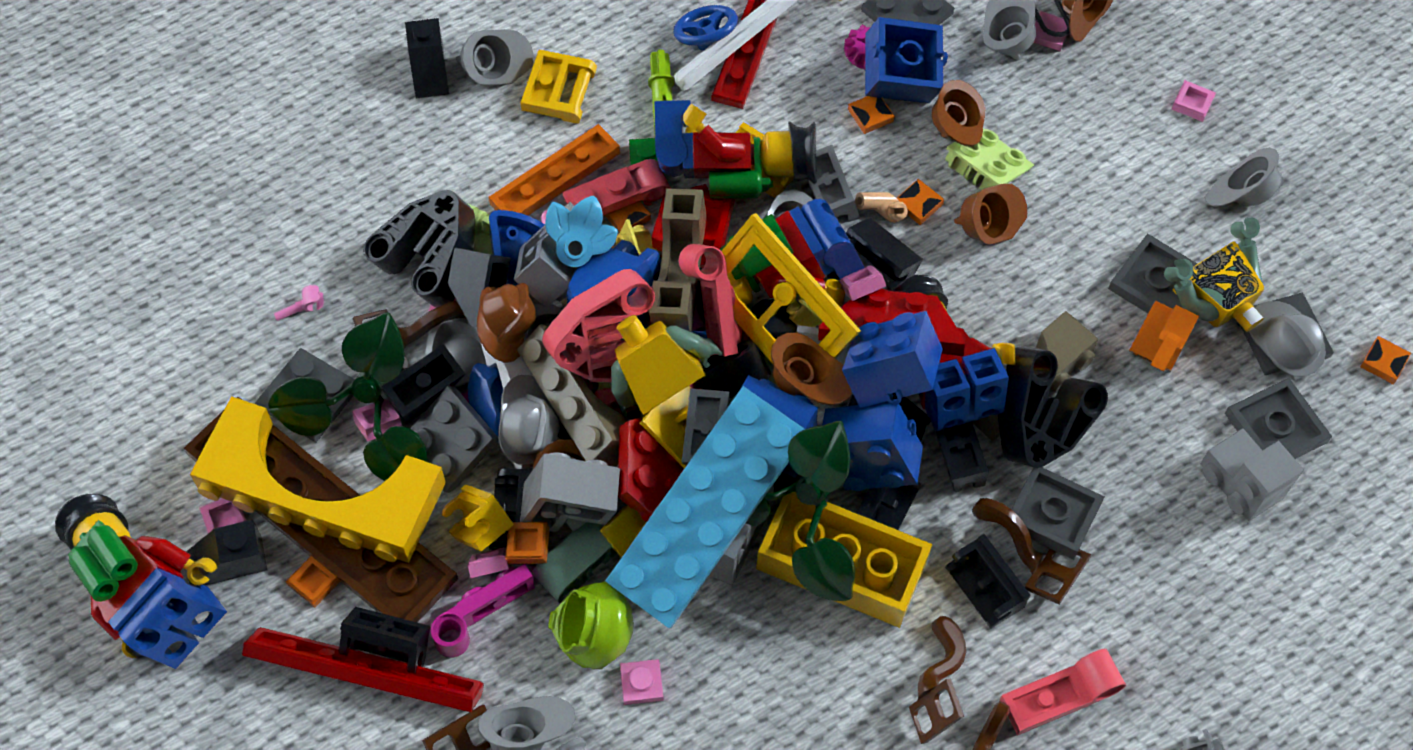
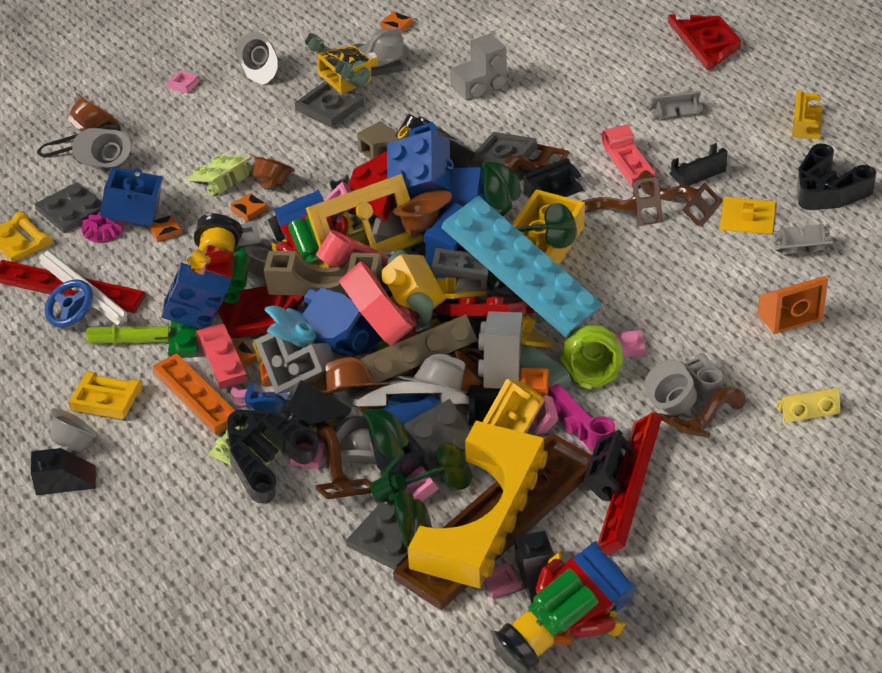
camera: 85 degrees left, 20 degrees down
bright pink hand [274,285,324,321] -> none
orange tile [285,556,340,608] -> none
light nougat arm [855,192,908,223] -> none
dark orange piece [931,80,986,146] -> none
orange piece [1129,300,1199,372] -> none
dark grey plate [1225,378,1332,459] -> none

